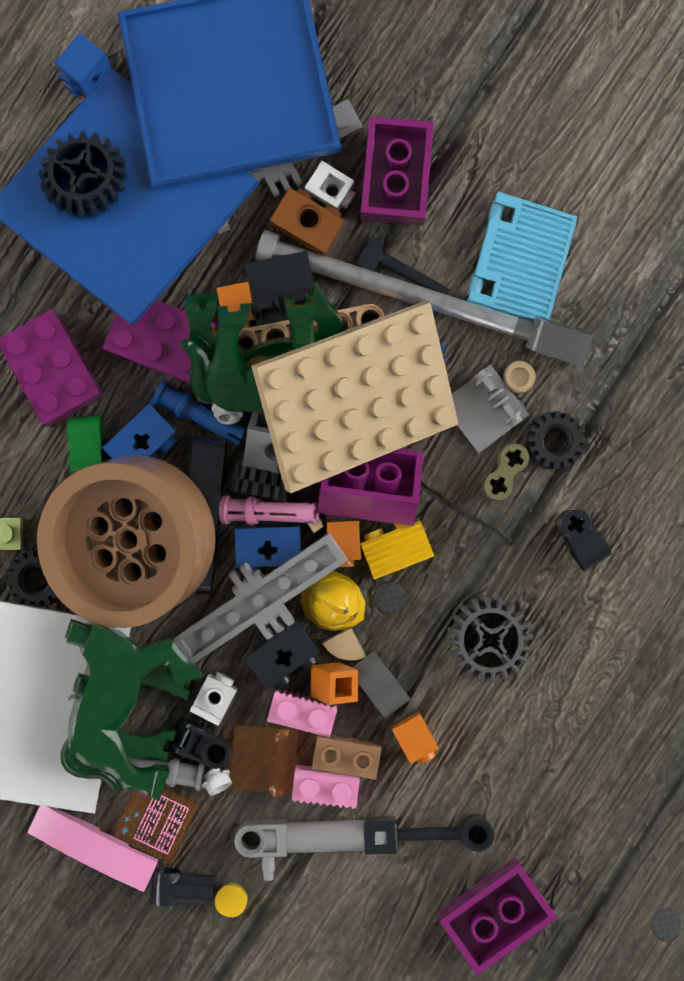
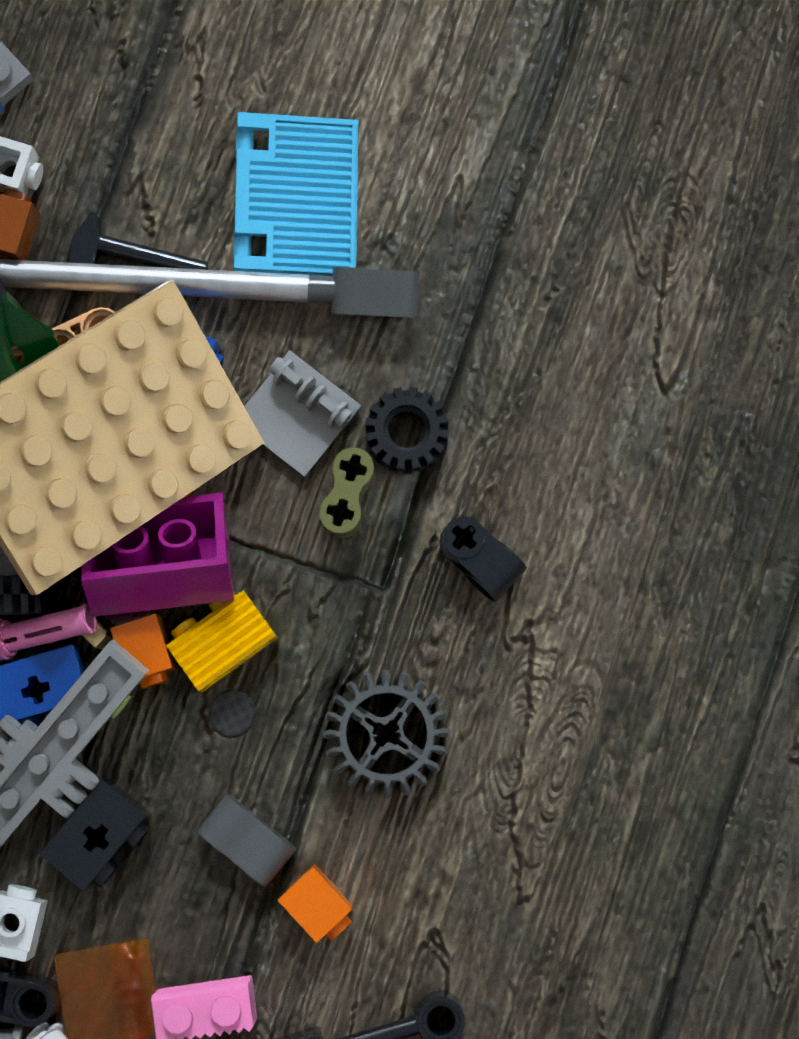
camera: 15 degrees left, 5 degrees down
bright pink brick [267,689,337,738] -> none
yellow piece [300,571,365,631] -> none
orange brick [311,662,358,705] -> none
medium nougat brick [312,734,382,780] -> none
tan tile [322,627,366,660] -> none
magenta brick [360,117,434,226] -> none
tan tile [503,361,536,394] -> none

